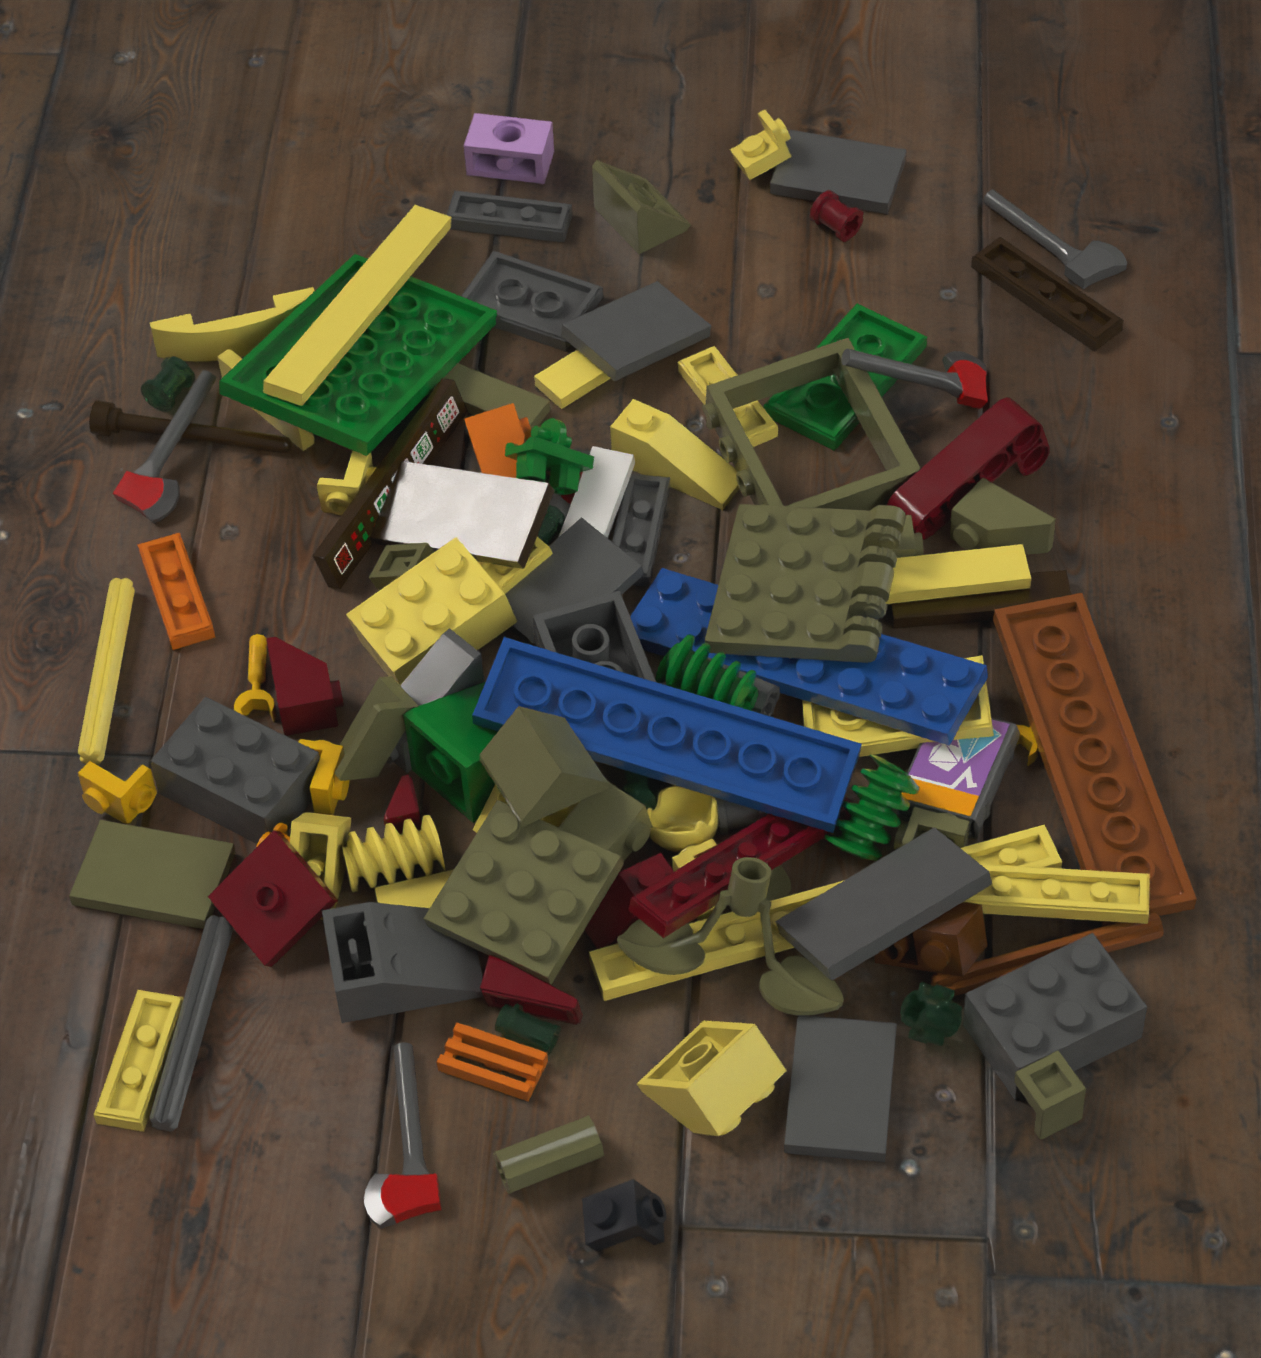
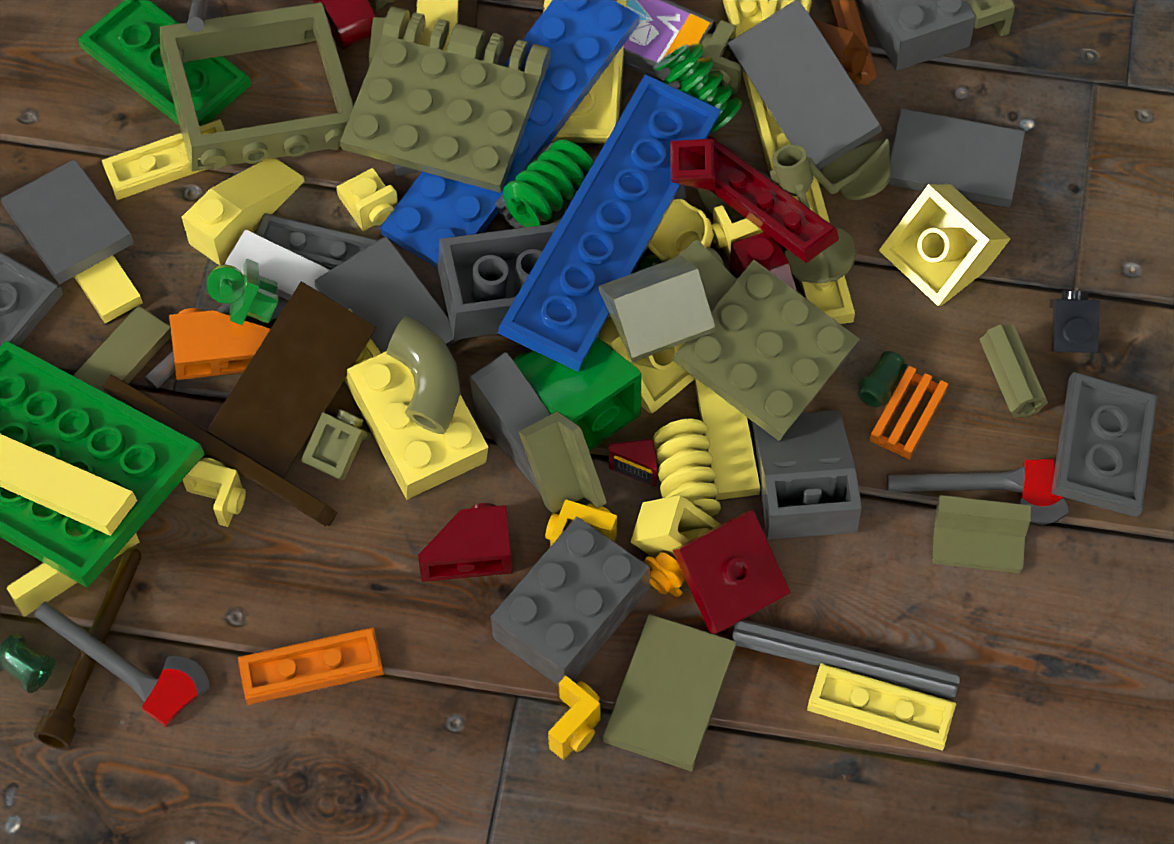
camera: 85 degrees left, 10 degrees up
light yellow axle [78,578,135,765] -> none
yellow piece [234,634,277,722] -> none
dark red slope [480,955,583,1025] -> none
clear green gear [901,982,962,1046] -> none
none -> light yellow bracket [336,168,398,231]
none -> olive cylinder [386,314,460,434]
none -> dark red slope [670,139,716,190]
none -> olive panel [931,495,1031,573]
none -> dark grey tile [1051,372,1158,517]

